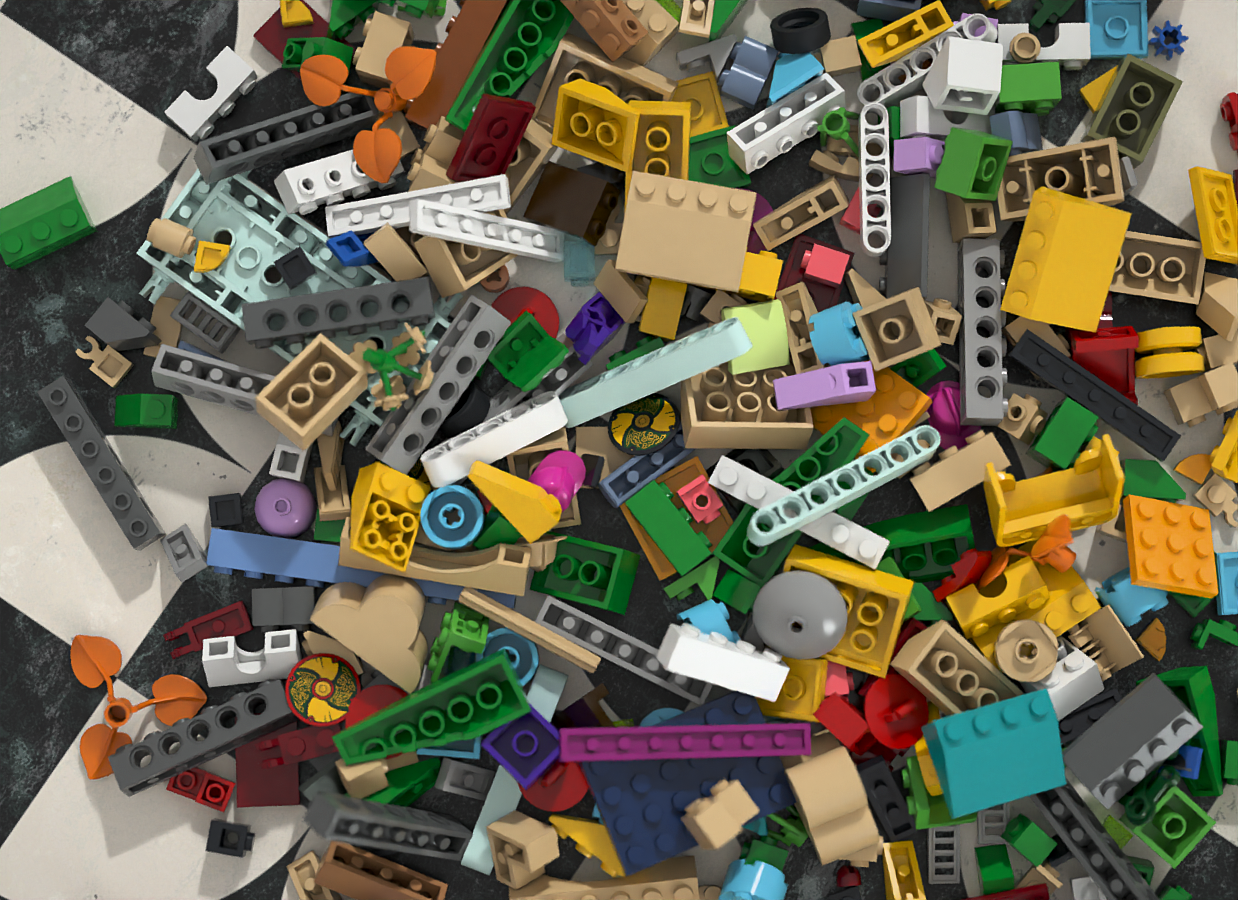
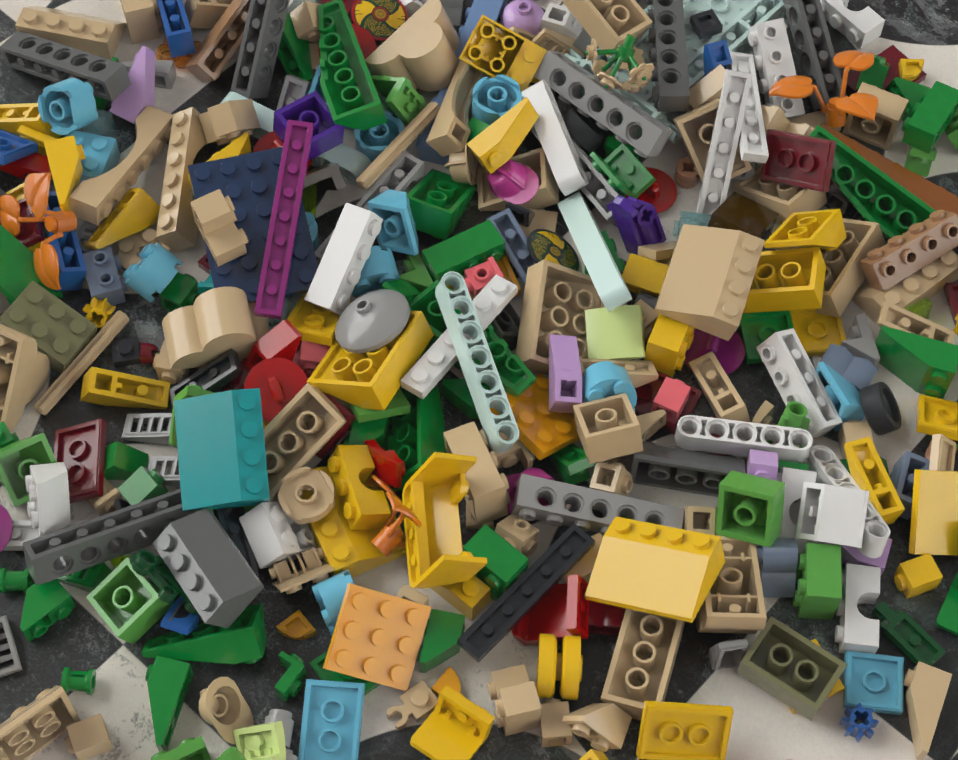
camera: 95 degrees right, 25 degrees down
tan plate [1009,33,1041,64] -> none
none -> medium azure slope [367,189,419,255]

